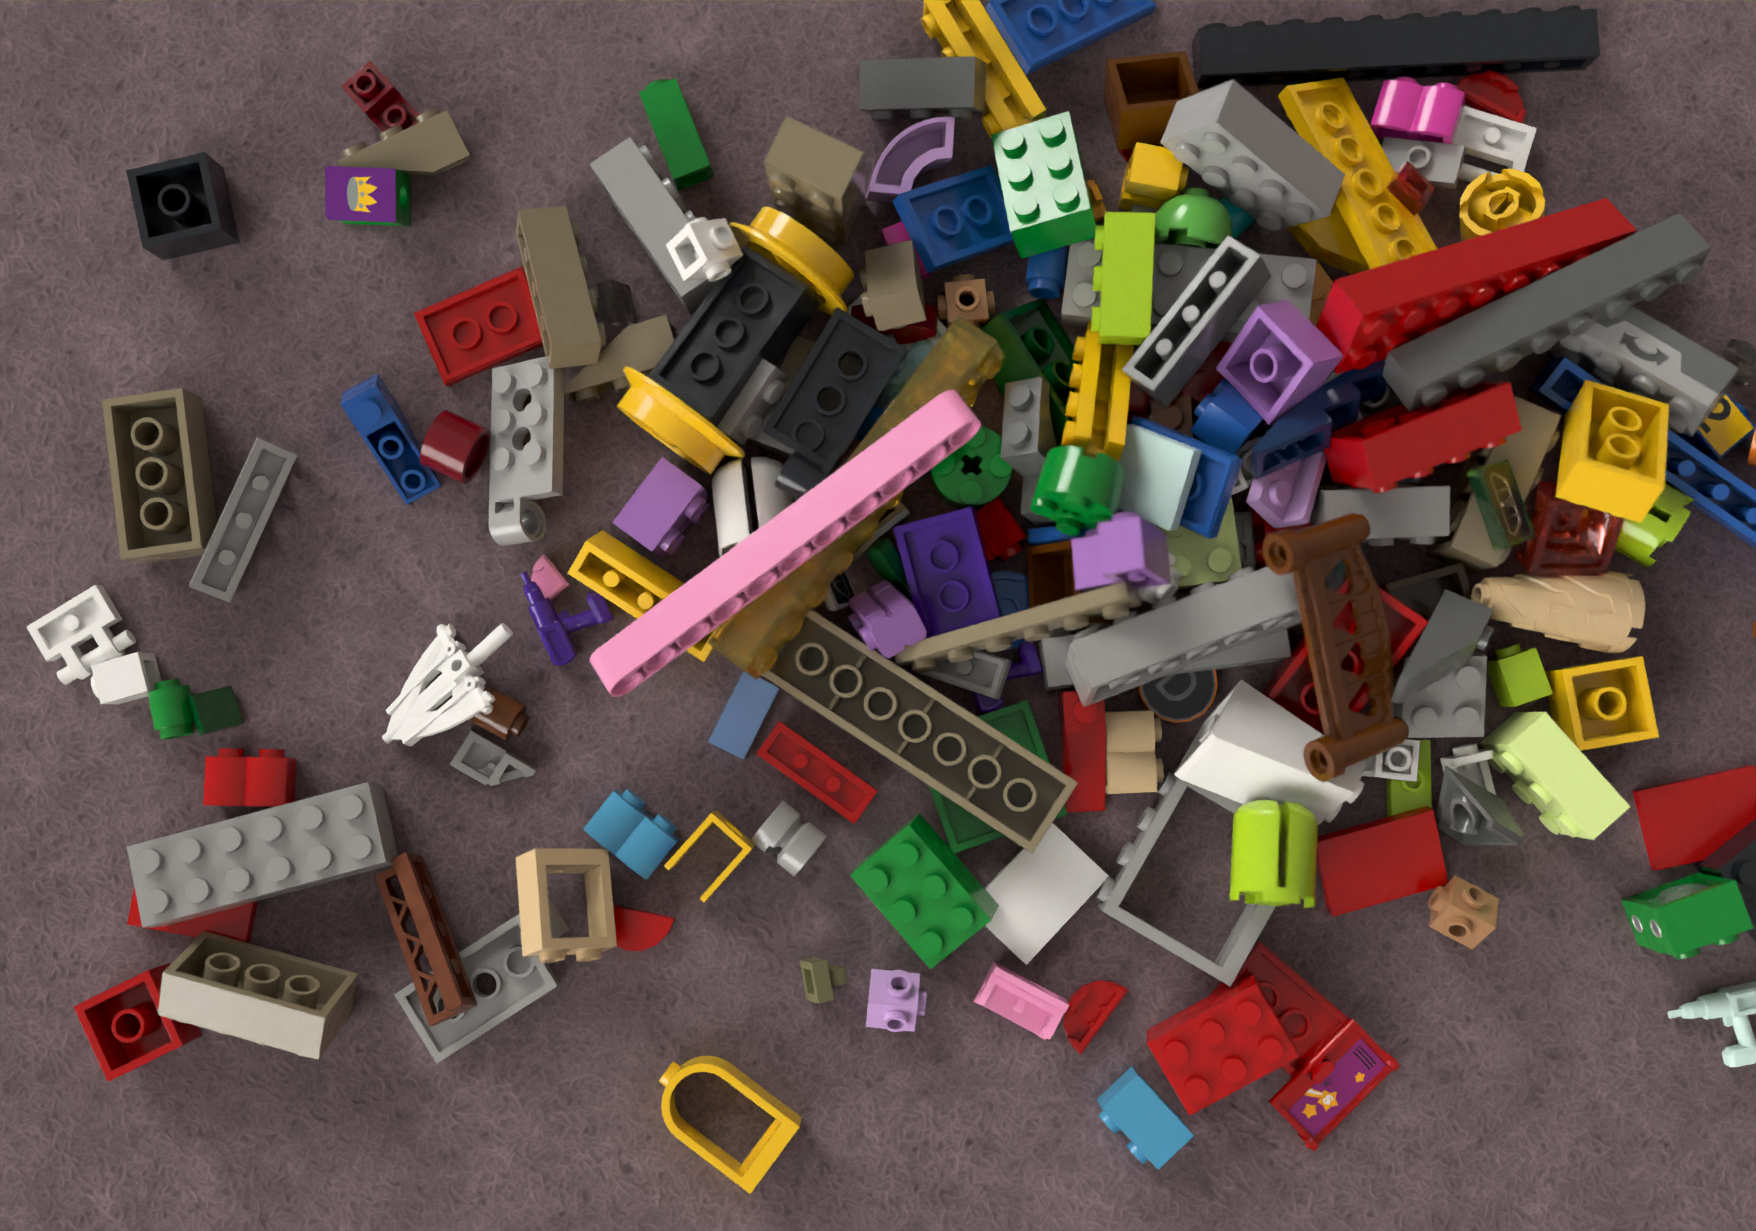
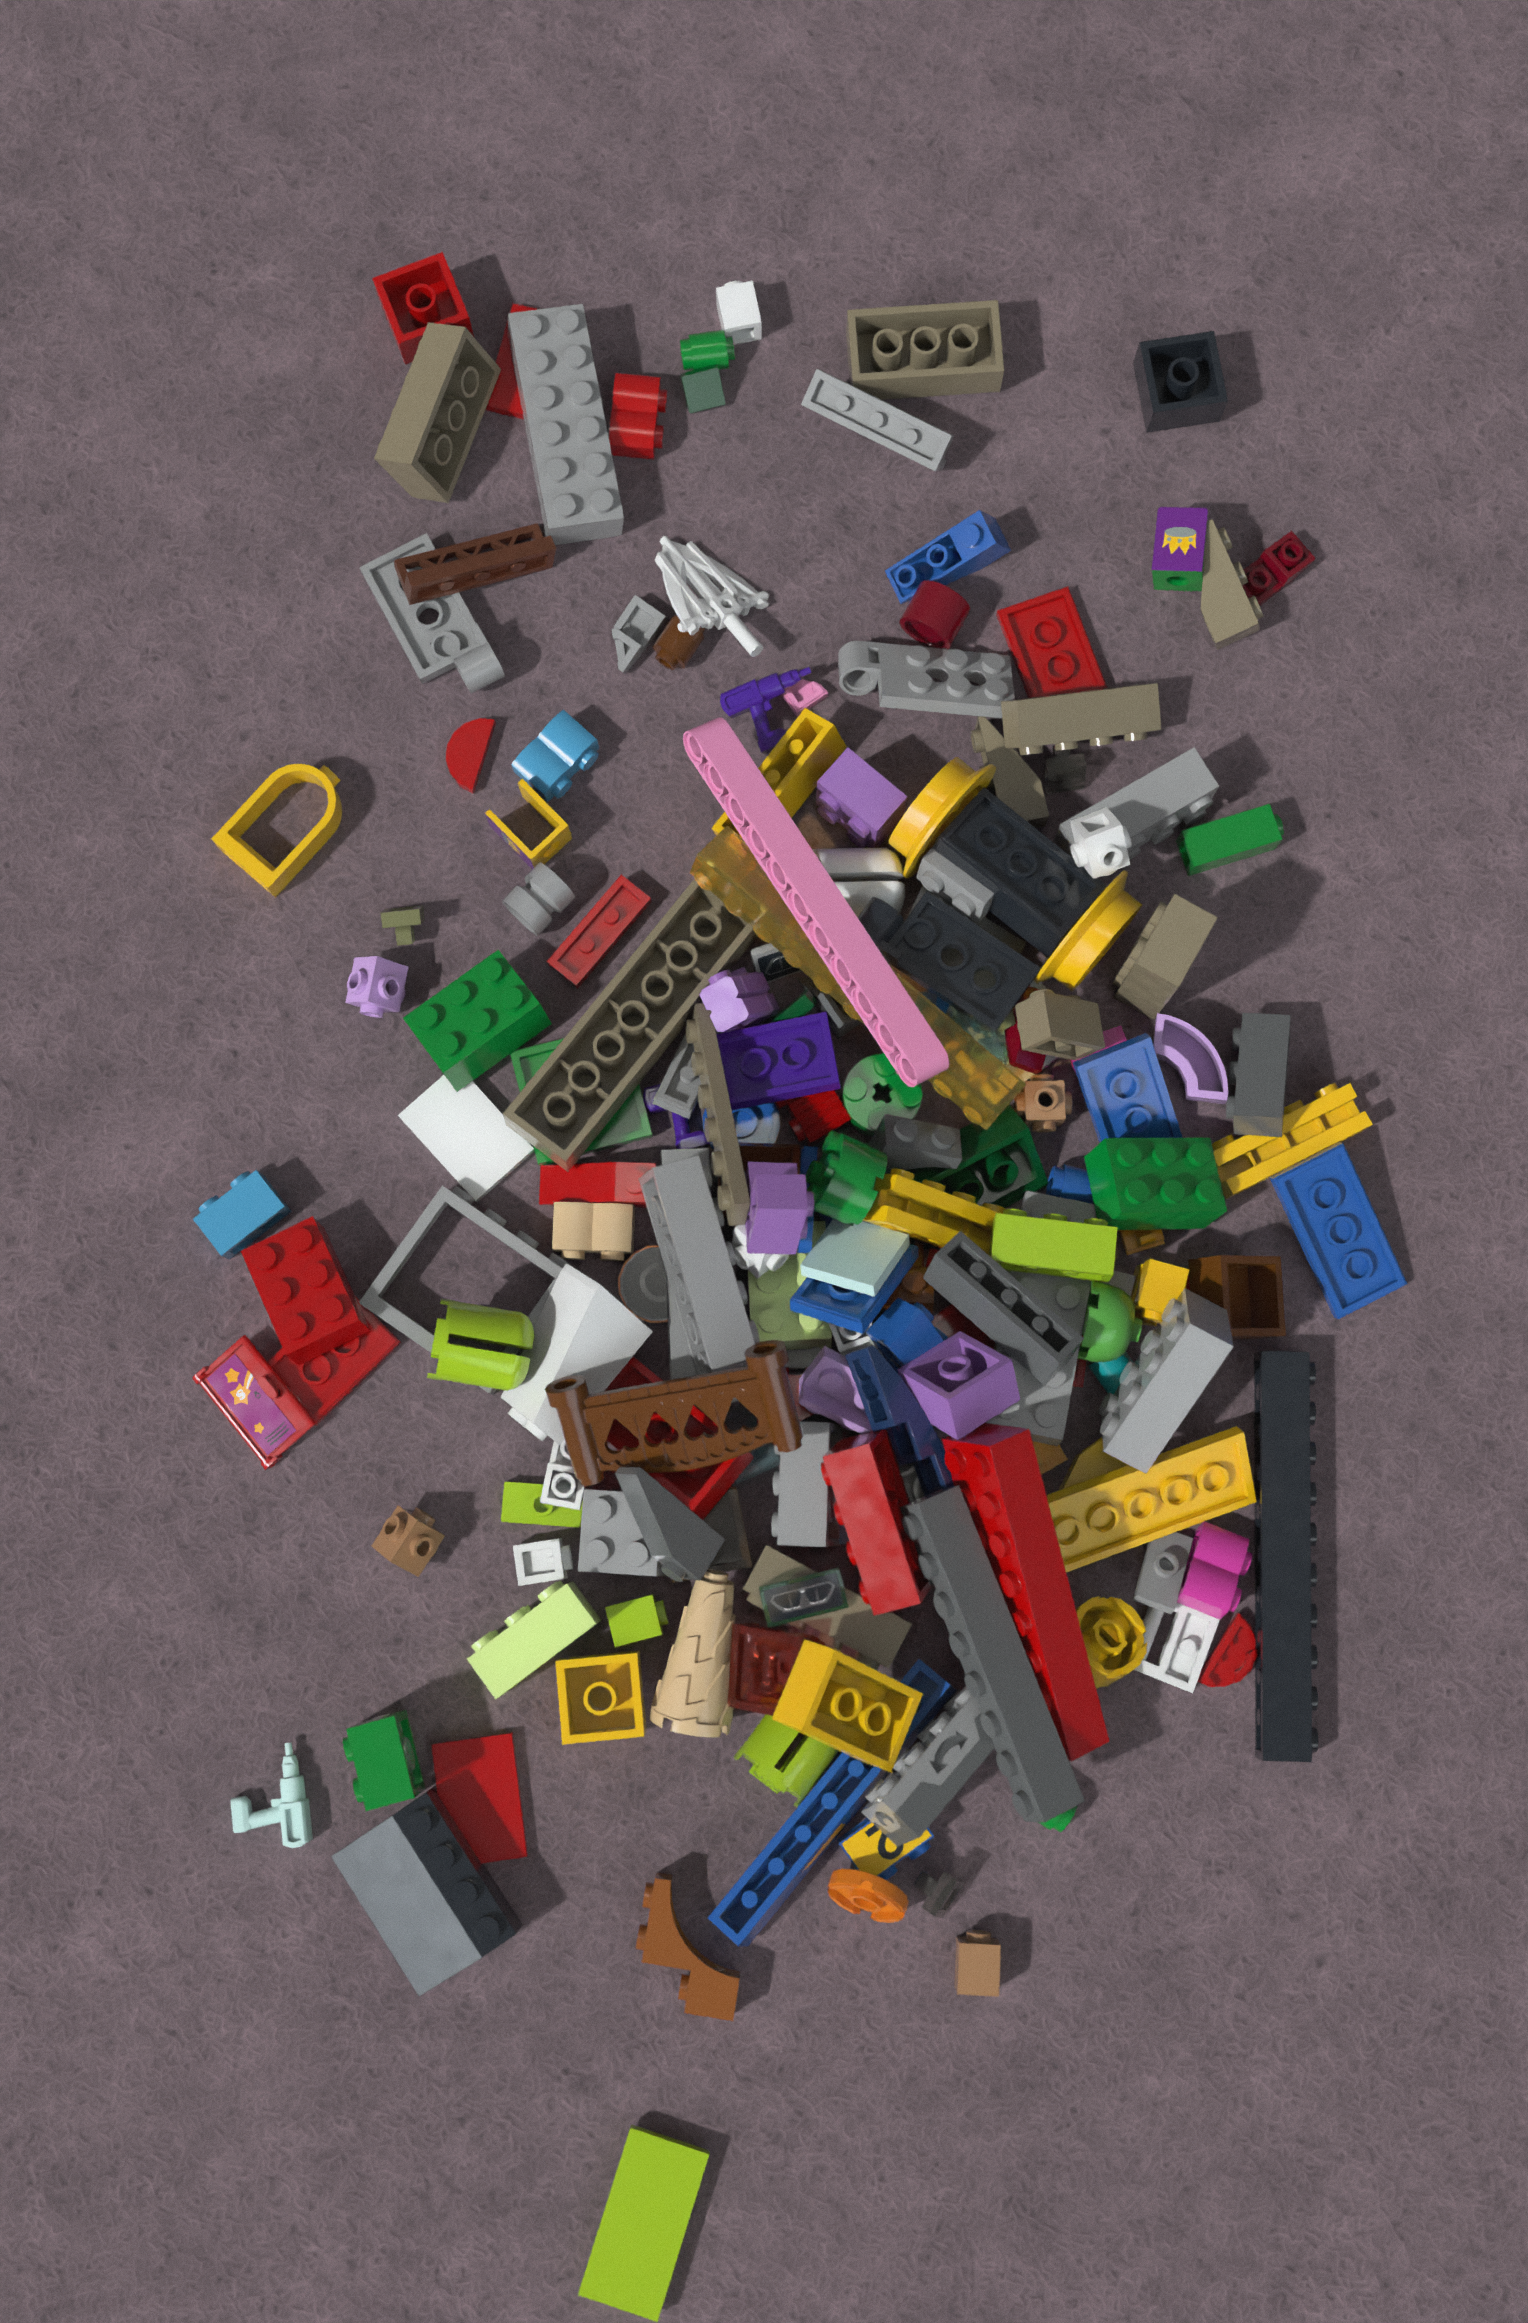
camera: 90 degrees right, 5 degrees down
white plate [27,585,136,685] -> none
tan window [516,848,617,963] -> none
medium blue tile [708,670,780,760] -> none
bright pink hinge [973,961,1069,1040] -> none
red tile [1063,980,1129,1055] -> none
red tile [1316,806,1448,917] -> none
clear red tile [1386,161,1434,215] -> none
dark grey slope [1435,766,1524,846] -> none

